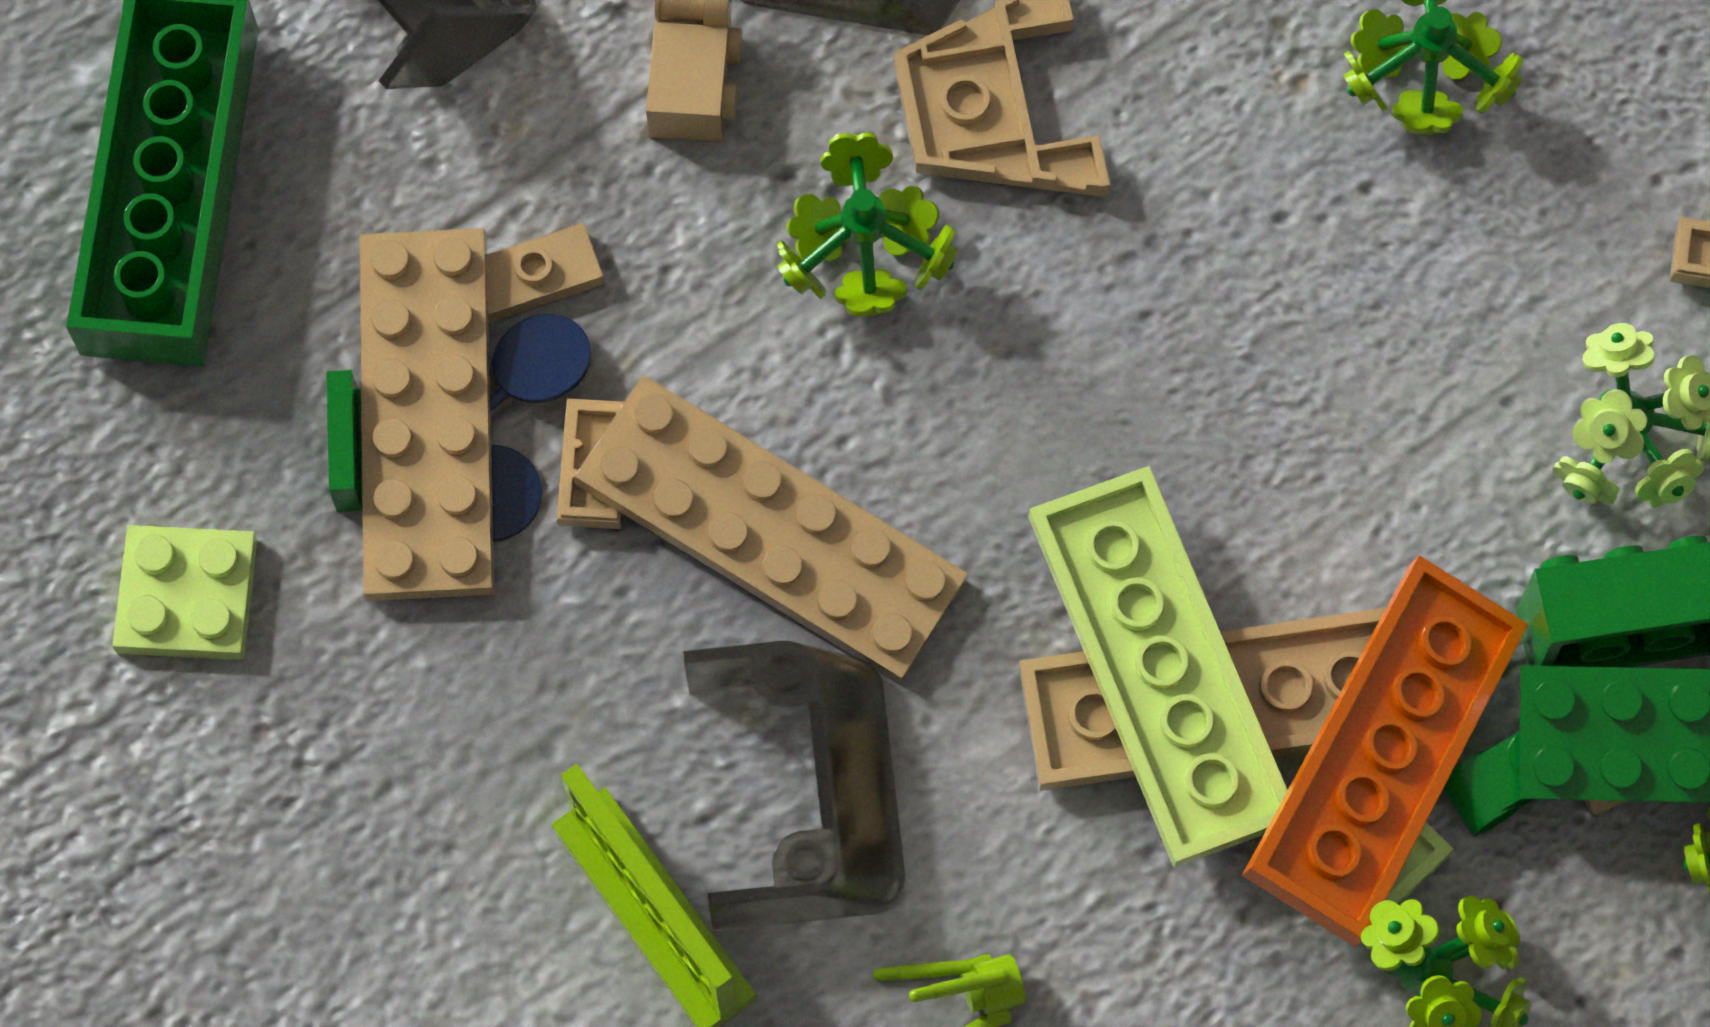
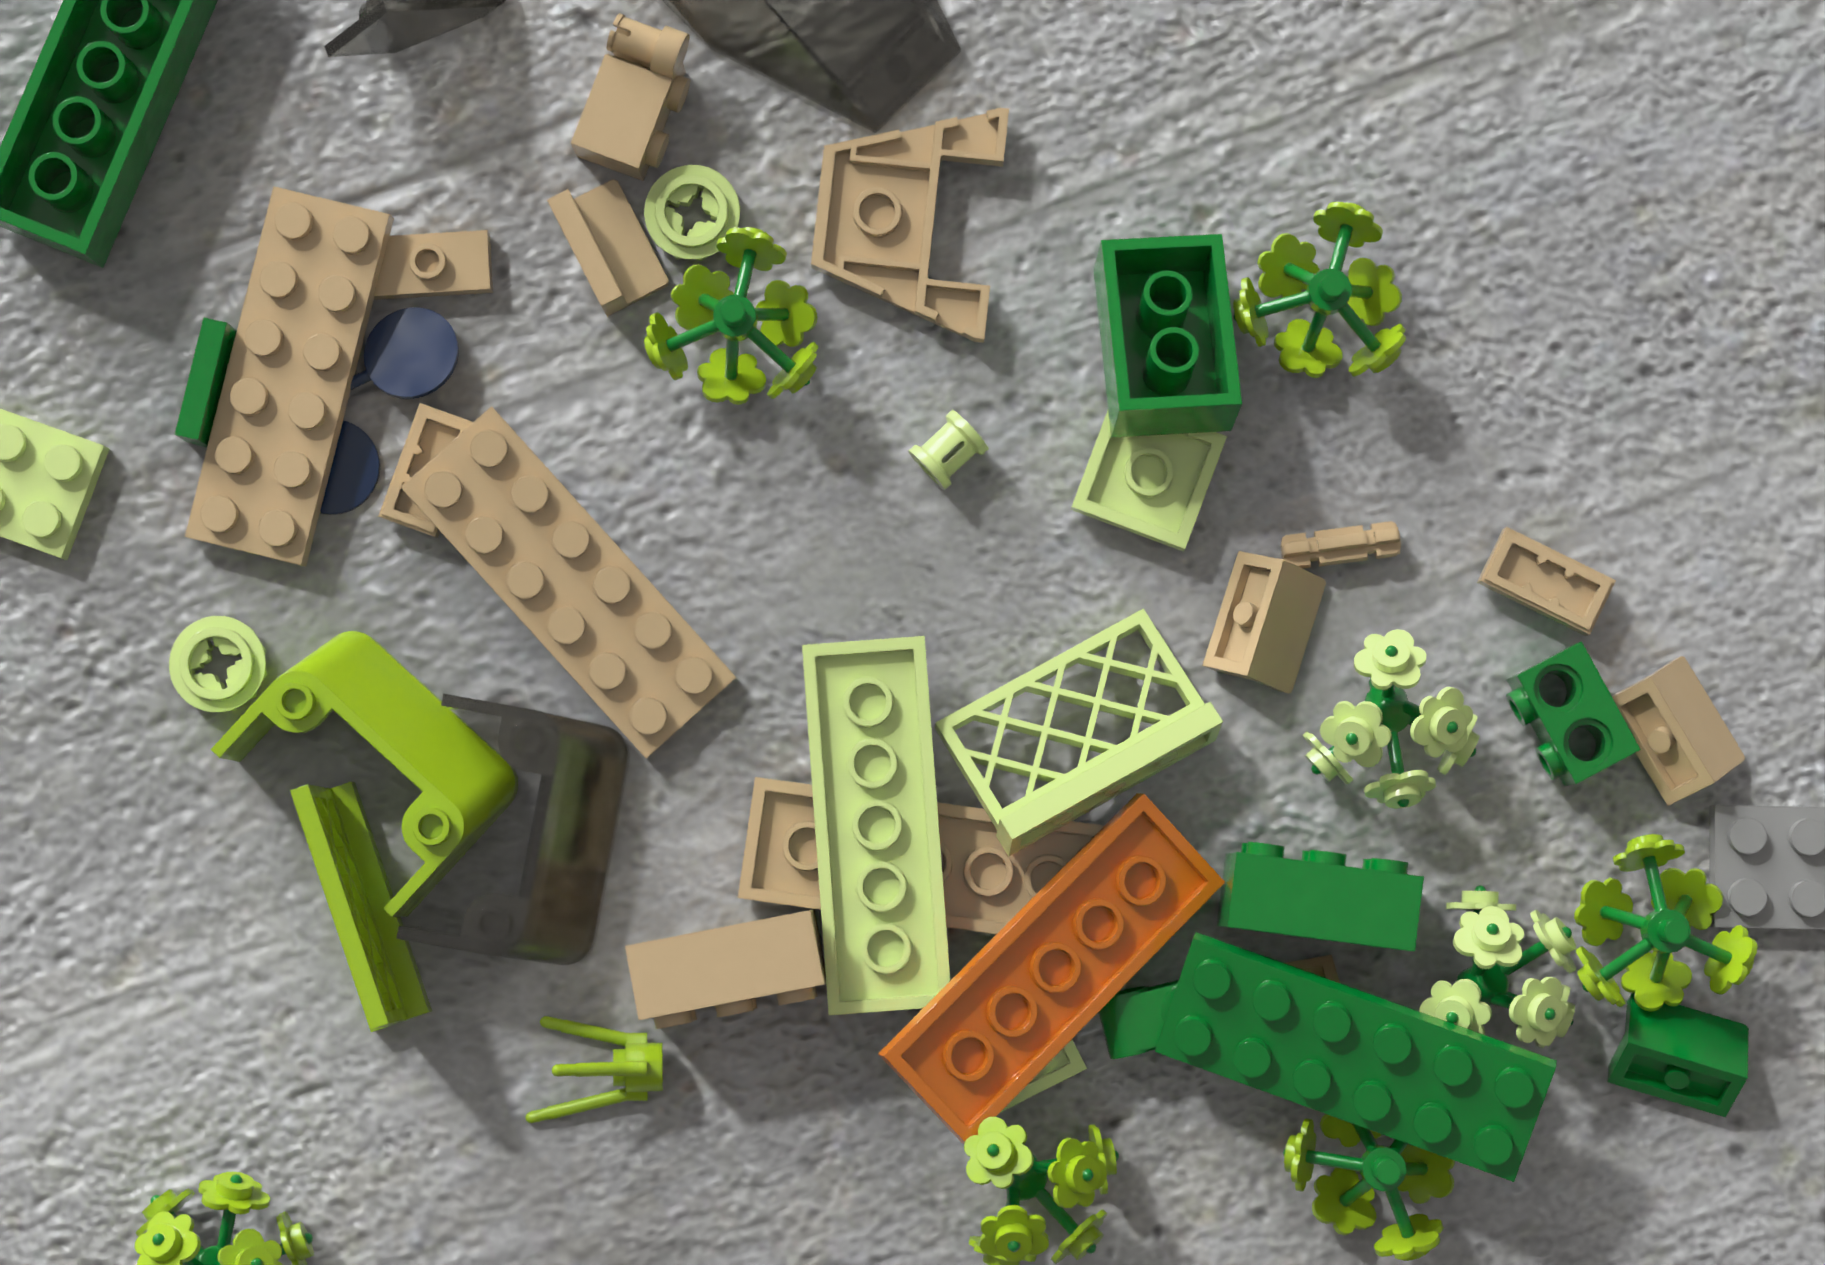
camera: 20 degrees right, 15 degrees up
none -> yellowish green gear [169,616,267,712]
none -> lime windscreen [210,631,518,917]
none -> tan panel [547,179,669,317]
none -> tan brick [625,910,826,1029]
none -> yellowish green gear [644,165,740,261]
none -> yellowish green bush [908,410,989,490]
none -> yellowish green fence [935,608,1223,857]
none -> yellowish green plate [1071,410,1227,552]
none -> green brick [1094,234,1242,438]
none -> tan panel [1202,551,1326,694]
none -> tan axle [1281,521,1401,569]

